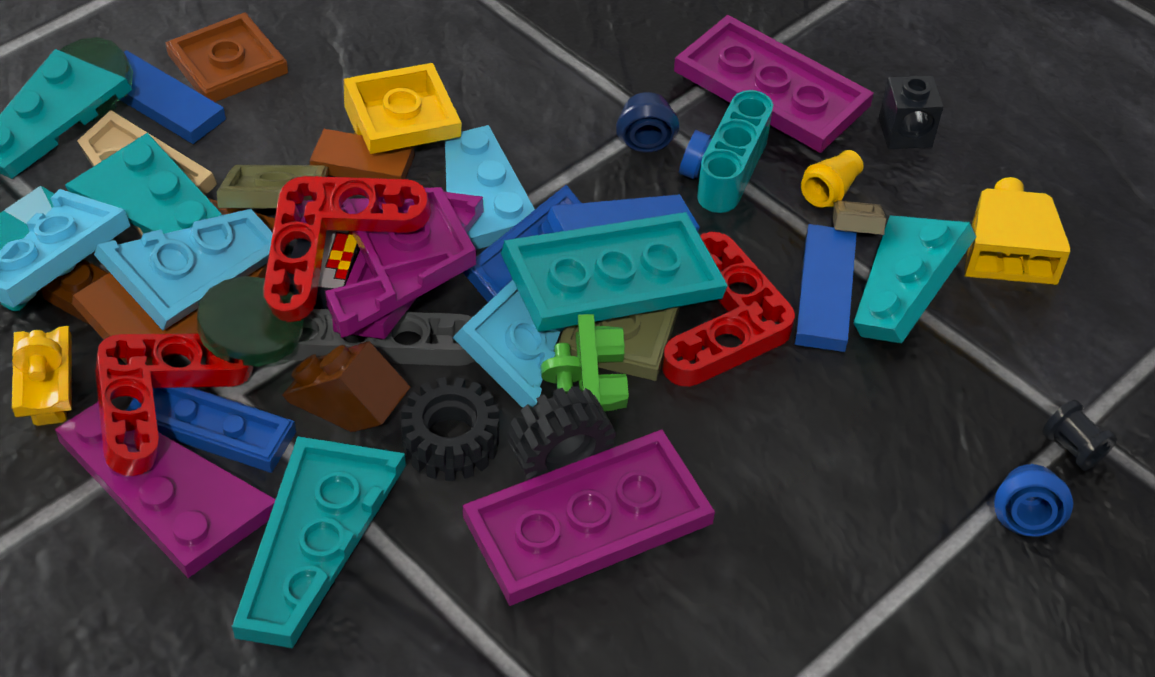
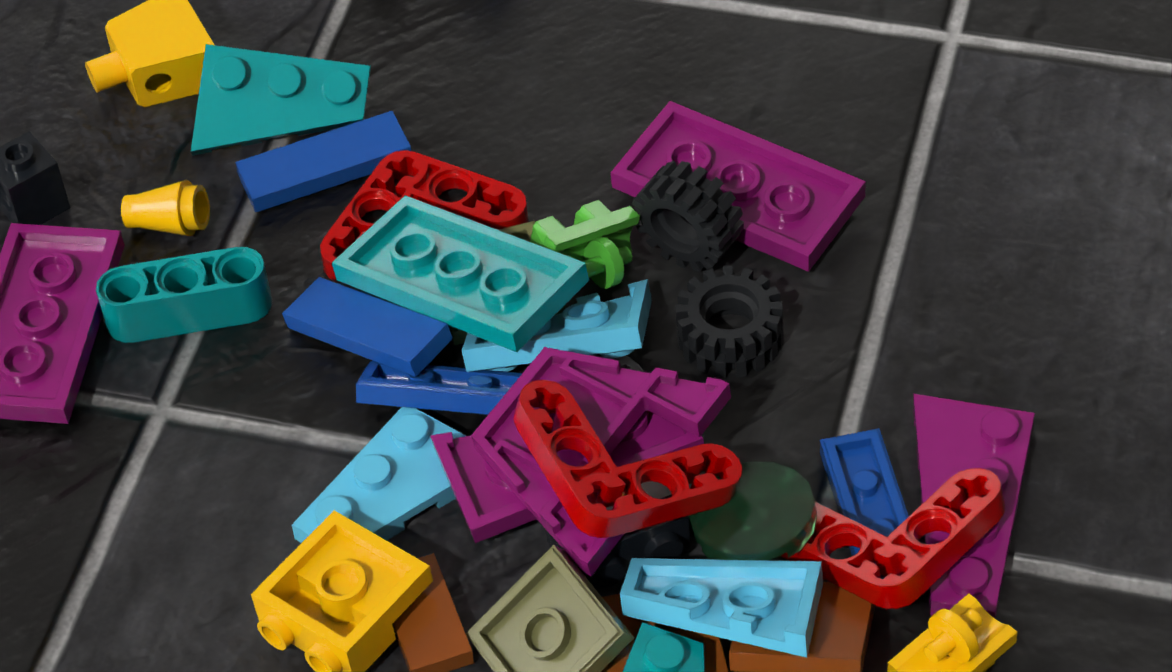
camera: 115 degrees left, 0 degrees up
teal wing [232,436,406,648] -> none
reddish brown slope [282,341,411,432] -> none
dark blue cone [616,92,679,152] -> none
blue tile [679,130,712,180] -> none
dark tan tile [832,200,886,235] -> none

